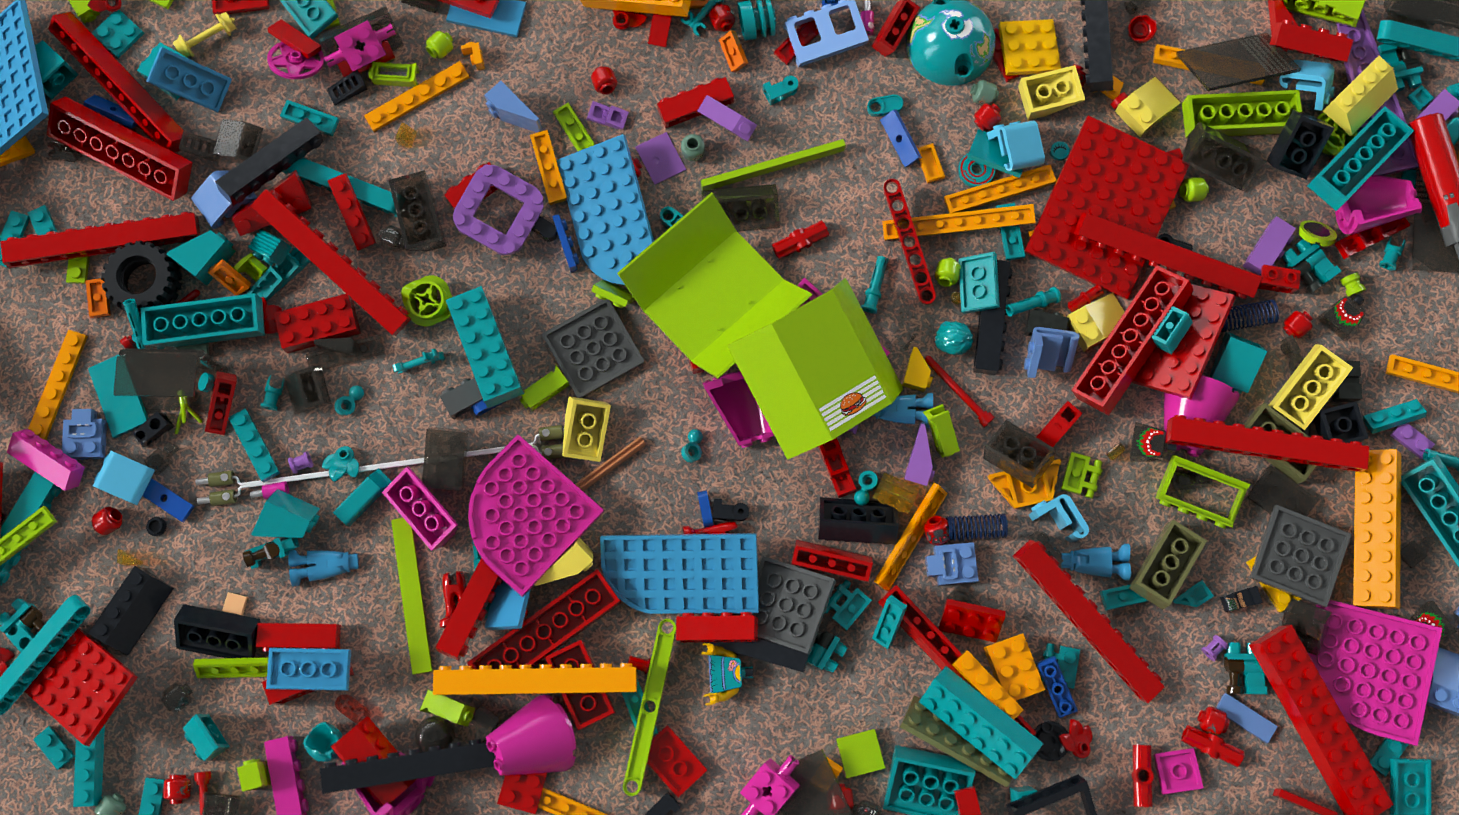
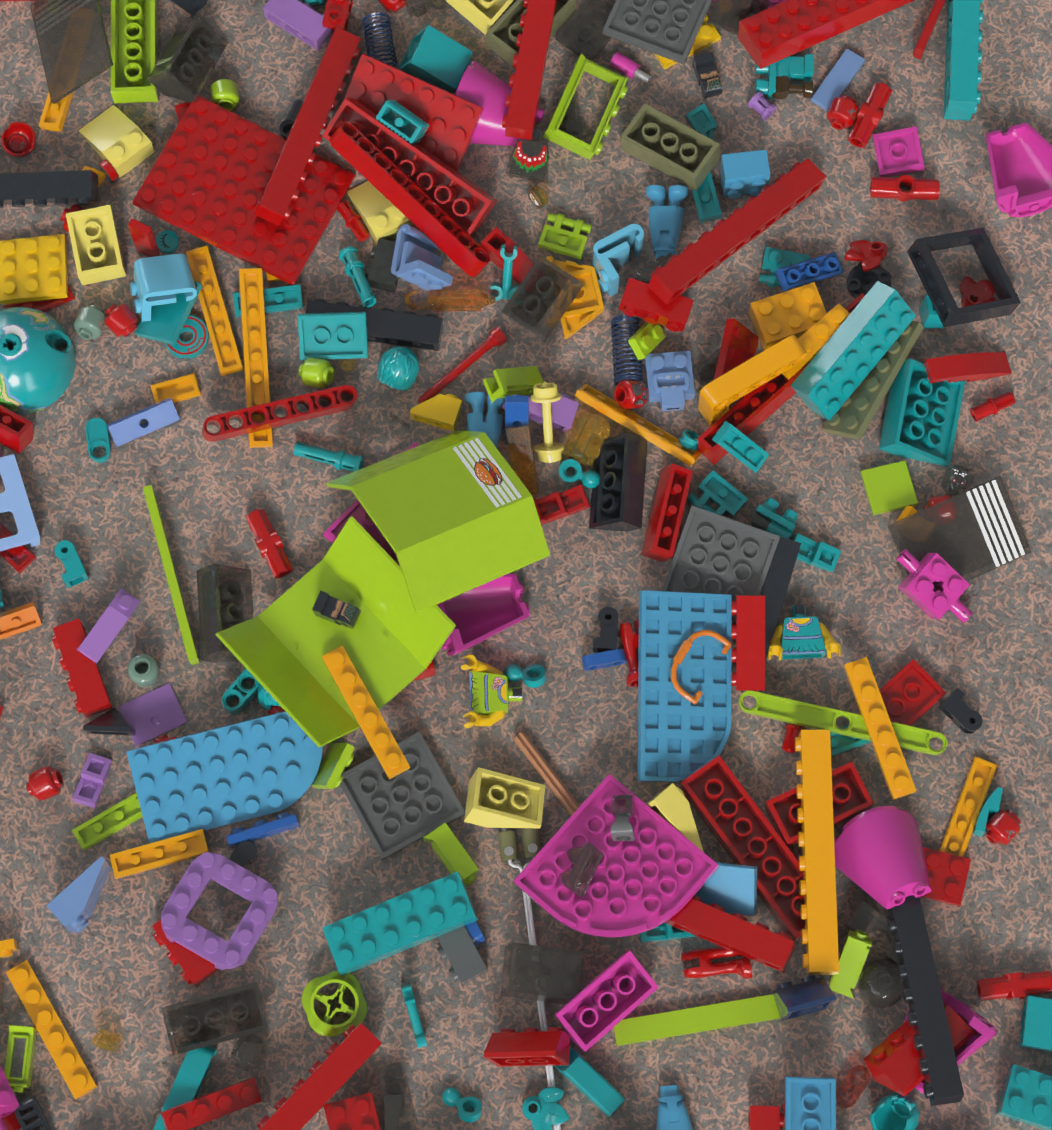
camera: 90 degrees left, 5 degrees down
none -> black slope [83,707,136,736]
none -> red tile [128,218,160,257]
none -> black leg [312,591,361,629]
none -> light orange plate [321,645,410,780]
none -> red beam [329,122,490,277]
none -> clear orange plate [404,289,495,312]
none -> torso [461,654,522,728]
none -> red slope [484,1027,570,1067]
none -> teal bar [490,245,523,303]
none -> blue tile [505,394,529,445]
none -> clear orange plate [506,425,539,495]
none -> light yellow piece [530,382,565,463]
none -> clear smoke tile [560,842,604,897]
none -> dark pink piece [610,52,651,83]
none -> leg [611,795,635,841]
none -> red slope [619,277,694,332]
none -> lime plate [628,322,666,360]
none -> orange piece [671,630,732,704]
none -> teal bush [679,429,700,451]
none -> light orange beam [698,335,808,427]
none -> dark azure brick [719,150,770,199]
none -> dark blue slope [773,975,836,1021]
none -> teal slope [792,533,841,572]
none -> light orange plate [843,657,916,800]

